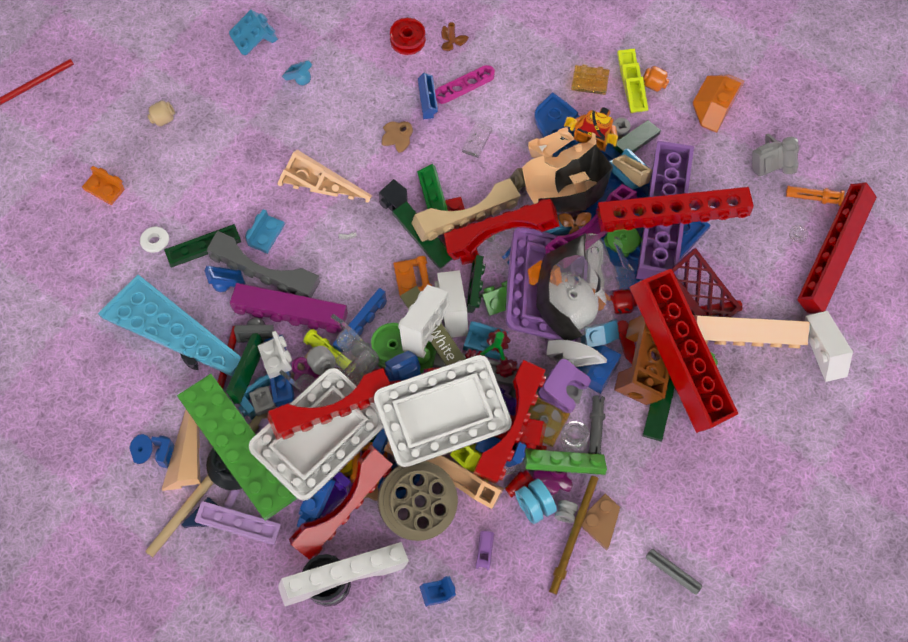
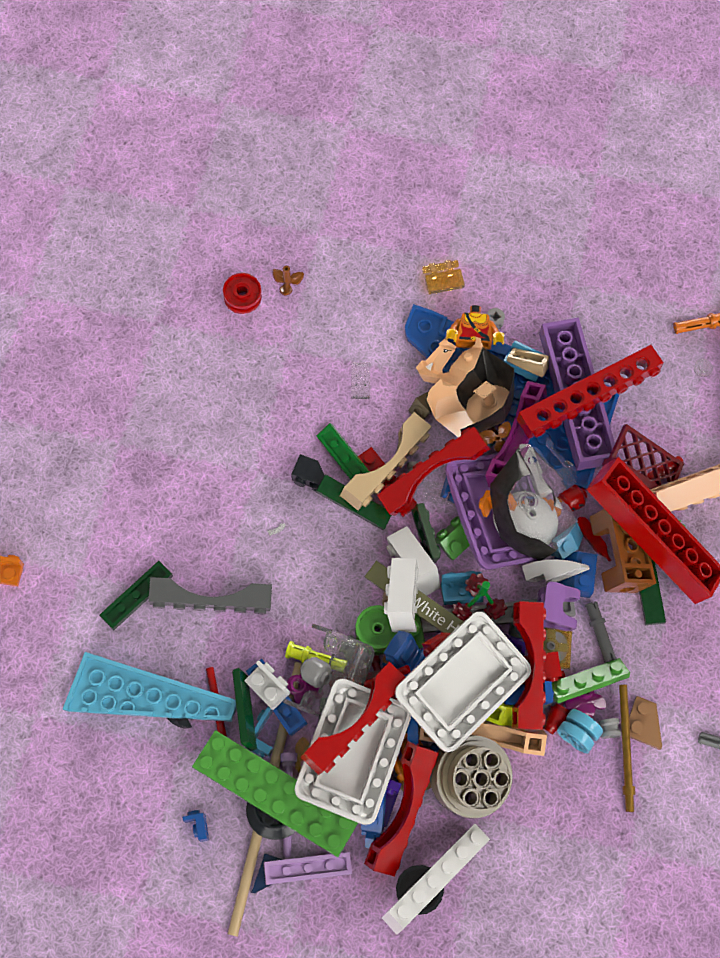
camera: 25 degrees left, 5 degrees up
blue piece [129,434,153,464] -> none
white piece [140,227,169,253] -> none
tan head [147,100,175,127] -> none
light nougat wedge [162,410,201,491] -> none
blue tile [204,266,246,293] -> none
dark azure bracket [229,9,278,55] -> none
magenta brick [230,283,348,334] -> none
dark grey tile [234,317,275,343] -> none
dark azure bracket [245,209,285,254] -> none
light grey bracket [249,386,276,416] -> none
light nougat wedge [277,150,372,202] -> none
dark azure tile [282,60,312,86] -> none
blue plate [332,288,387,353] -> none
medium nougat plate [381,121,413,153] -> none
orange plate [393,256,432,298] -> none
blue piece [418,73,438,119] -> none
blue bracket [419,576,456,607] -> none
dark pink beam [435,65,495,104] -> none
medium lavender bar [476,531,494,570] -> none
clear wheel [560,421,590,453] -> none
bright green piece [604,229,642,258] -> none
tile [613,120,661,155] -> none
neon yellow slope [617,48,648,113] -> none
orange head [643,66,669,92] -> none
orange wedge [693,74,745,133] -> none
light grey piece [752,134,799,176] -> none

